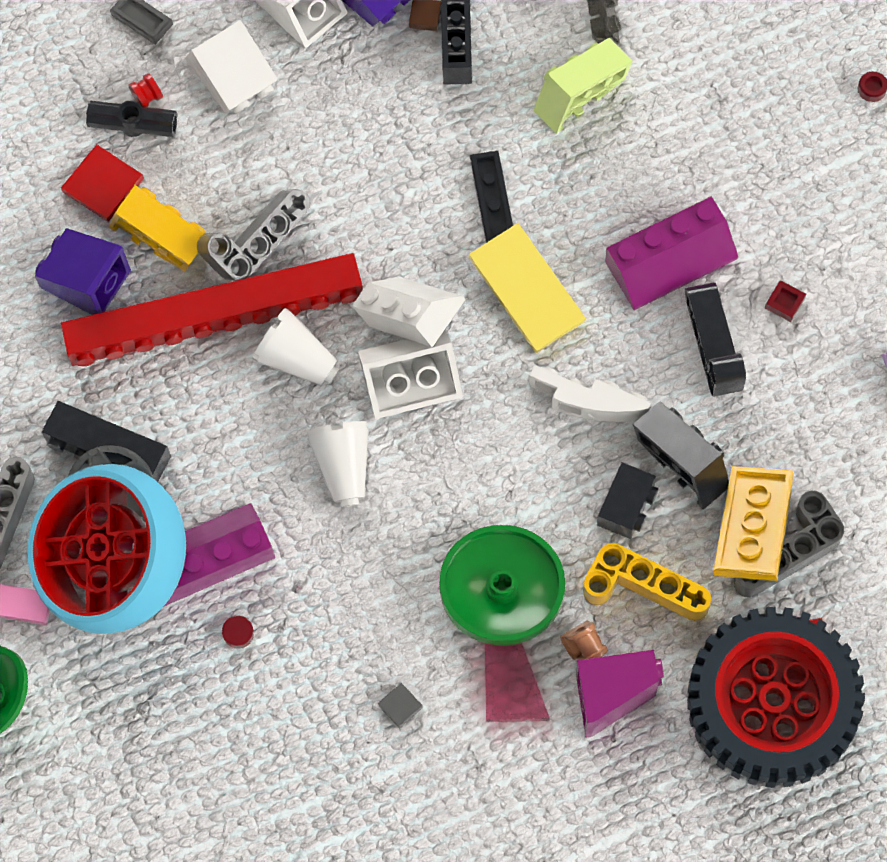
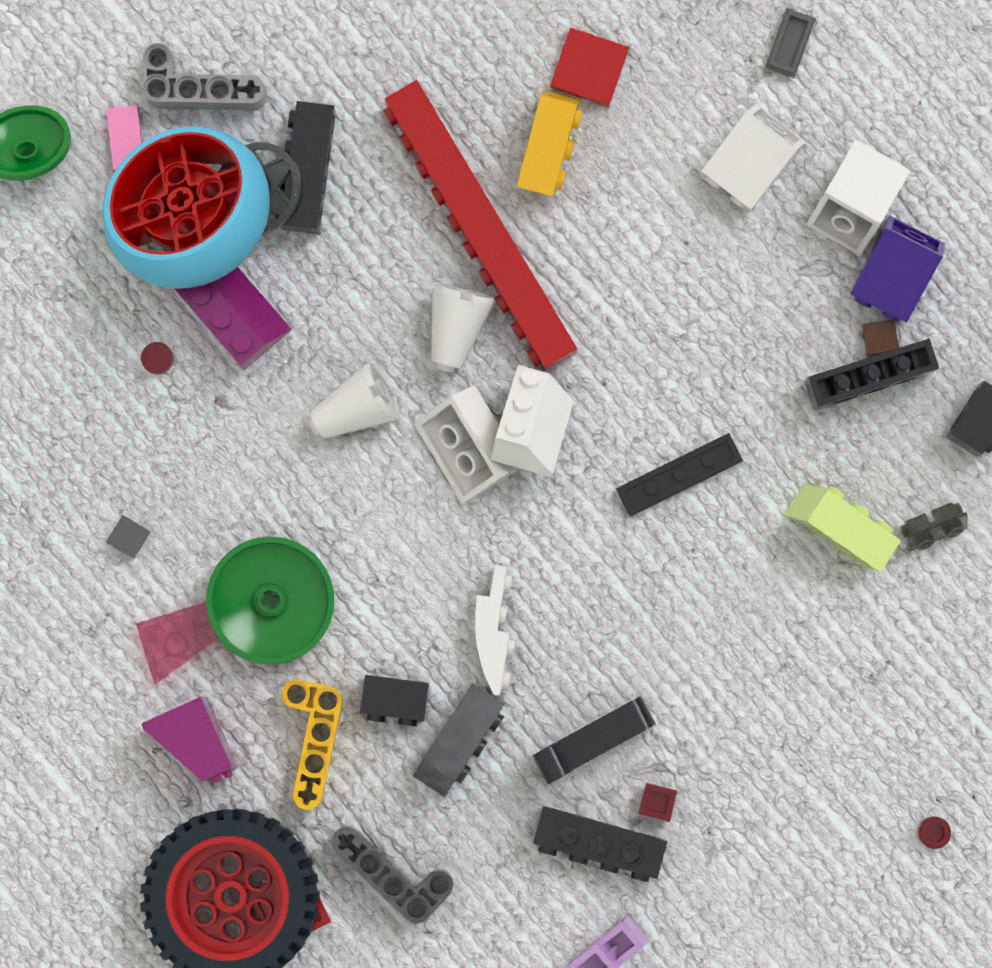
camera: 70 degrees right, 15 degrees up
dark purple slope [35,228,131,315] -> none
black piece [86,100,178,137] -> none
red wheel [128,73,163,107] -> none
beam [197,189,310,281] -> none
light yellow tile [468,223,586,353] -> none
nougat piece [560,620,608,660] -> none
magenta slope [605,196,739,310] -> none
yellow tile [713,466,794,581] -> none
none -> black brick [533,805,668,883]

